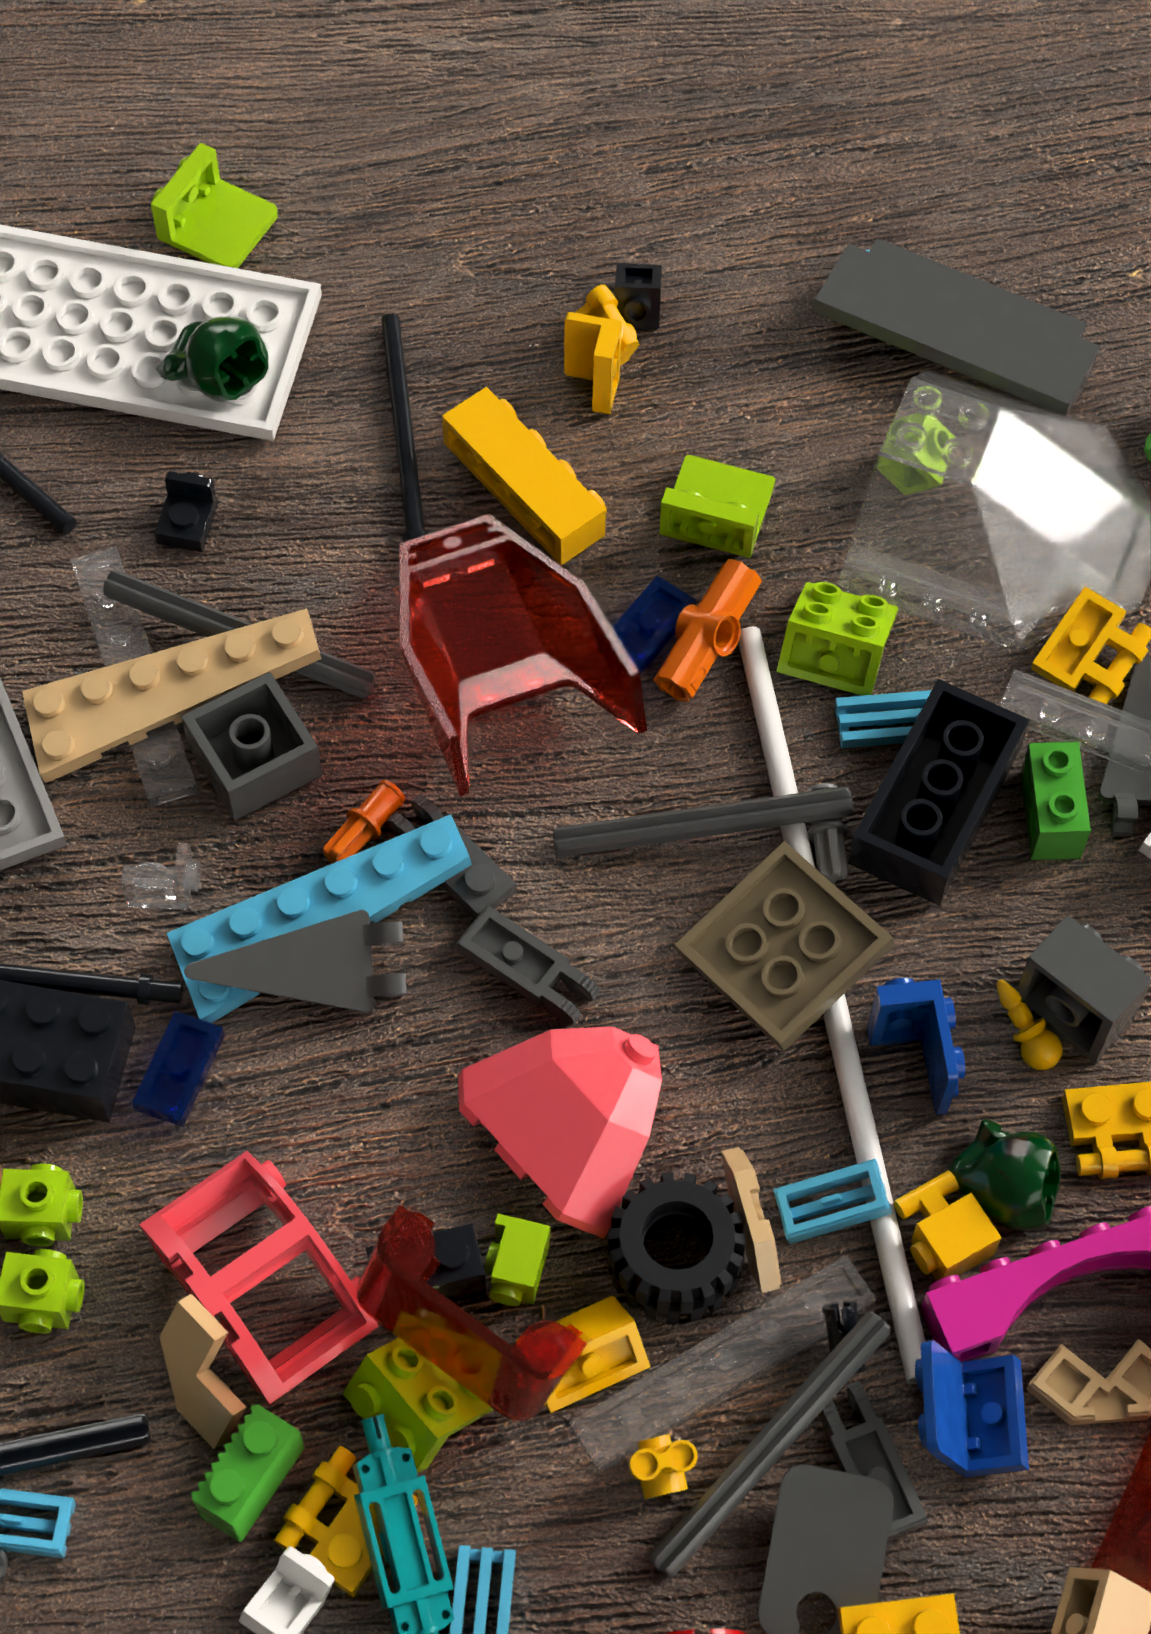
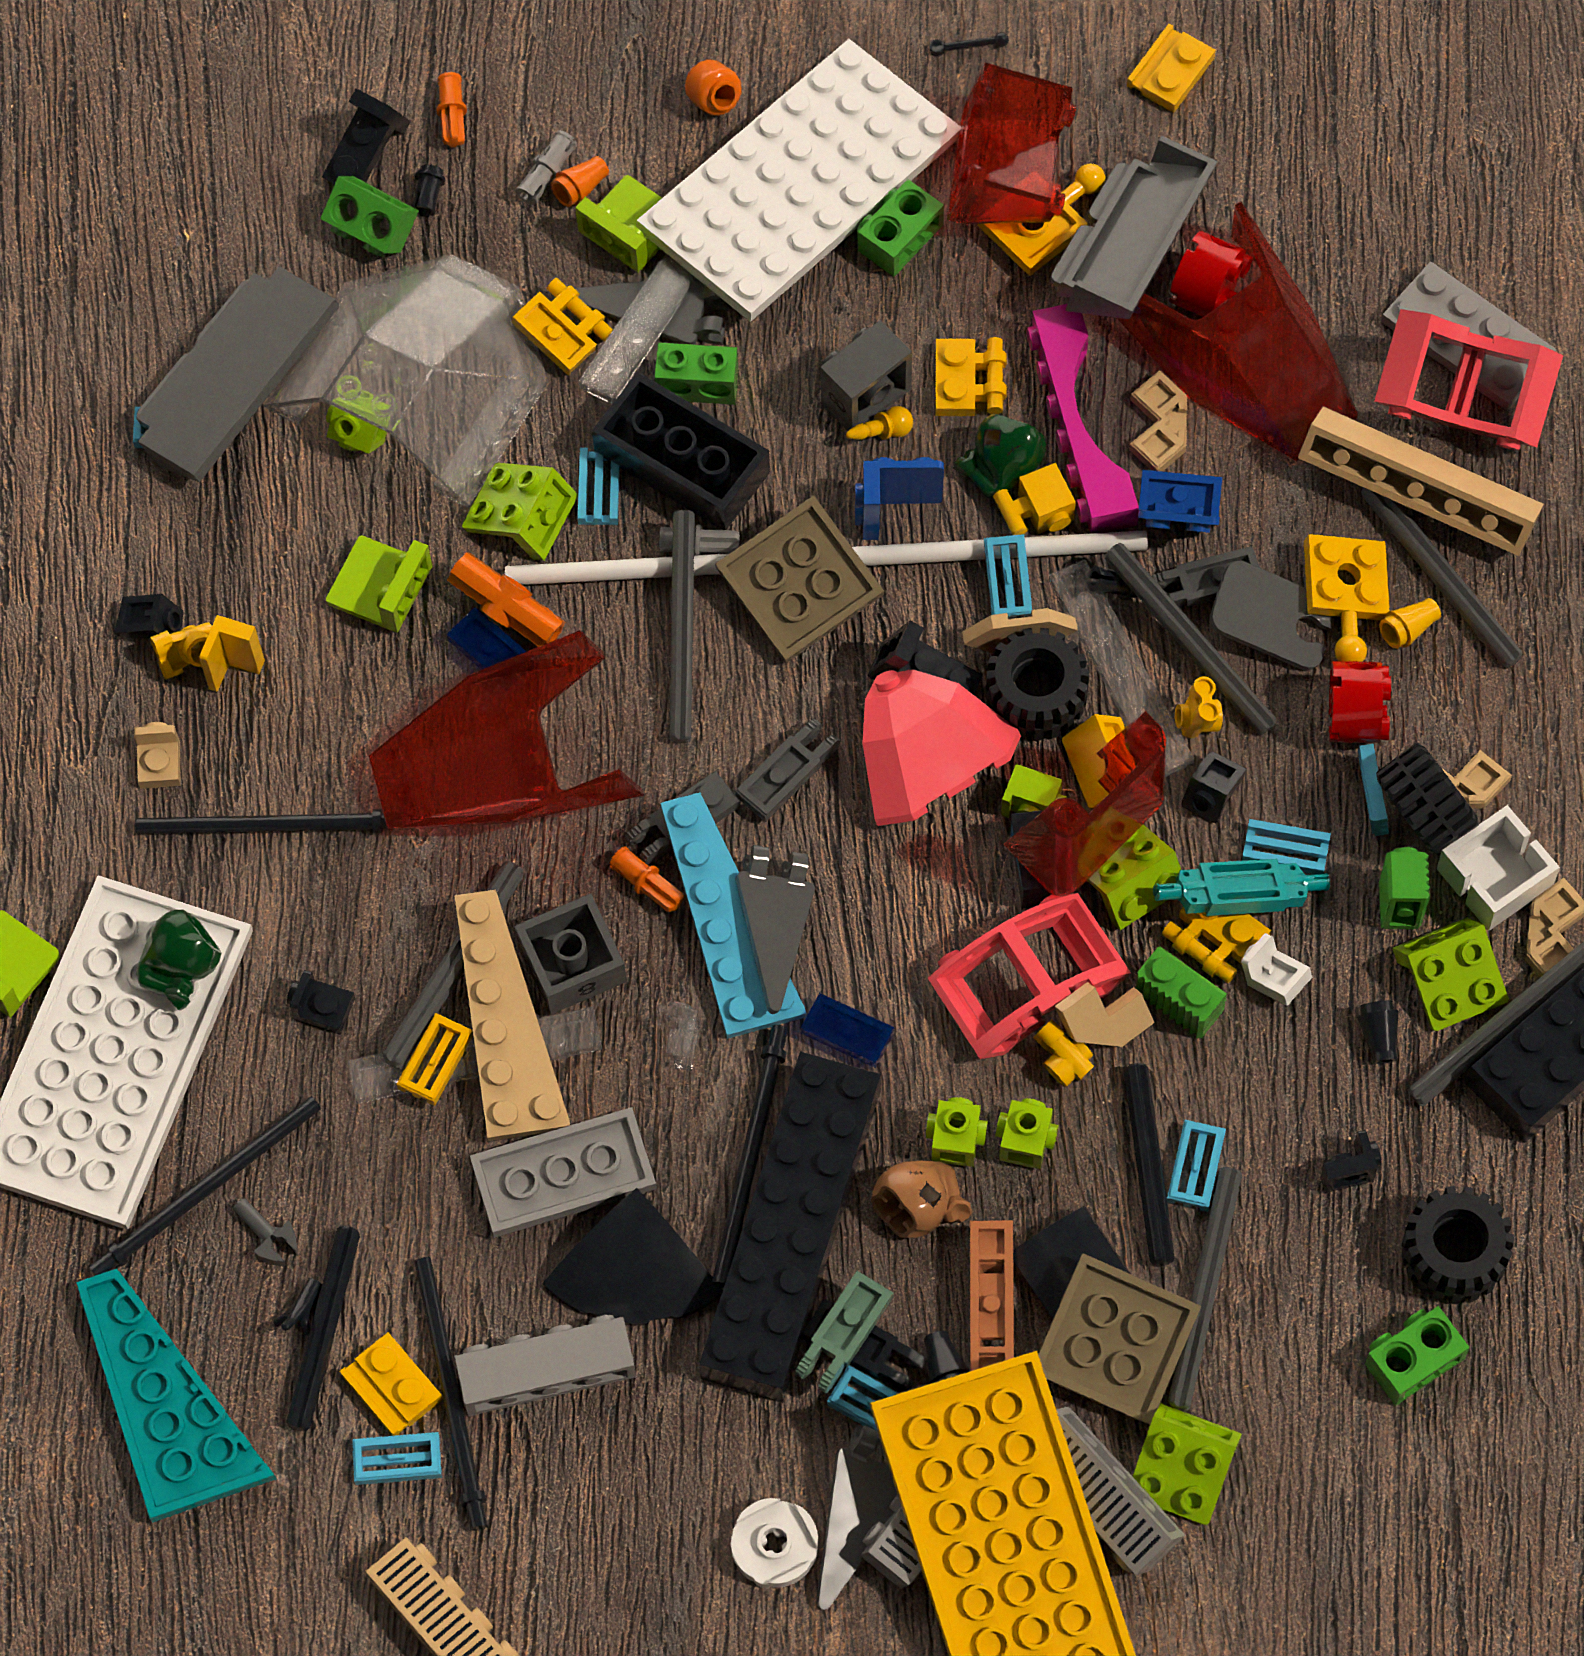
camera: 80 degrees left, 5 degrees up
yellow brick [442,387,607,566] -> none
none -> tan bracket [134,722,181,789]
none -> yellow tile [396,1013,474,1106]
none -> black bracket [867,620,983,695]
none -> yellow plate [1033,1019,1094,1088]
none -> black bracket [1181,750,1247,823]

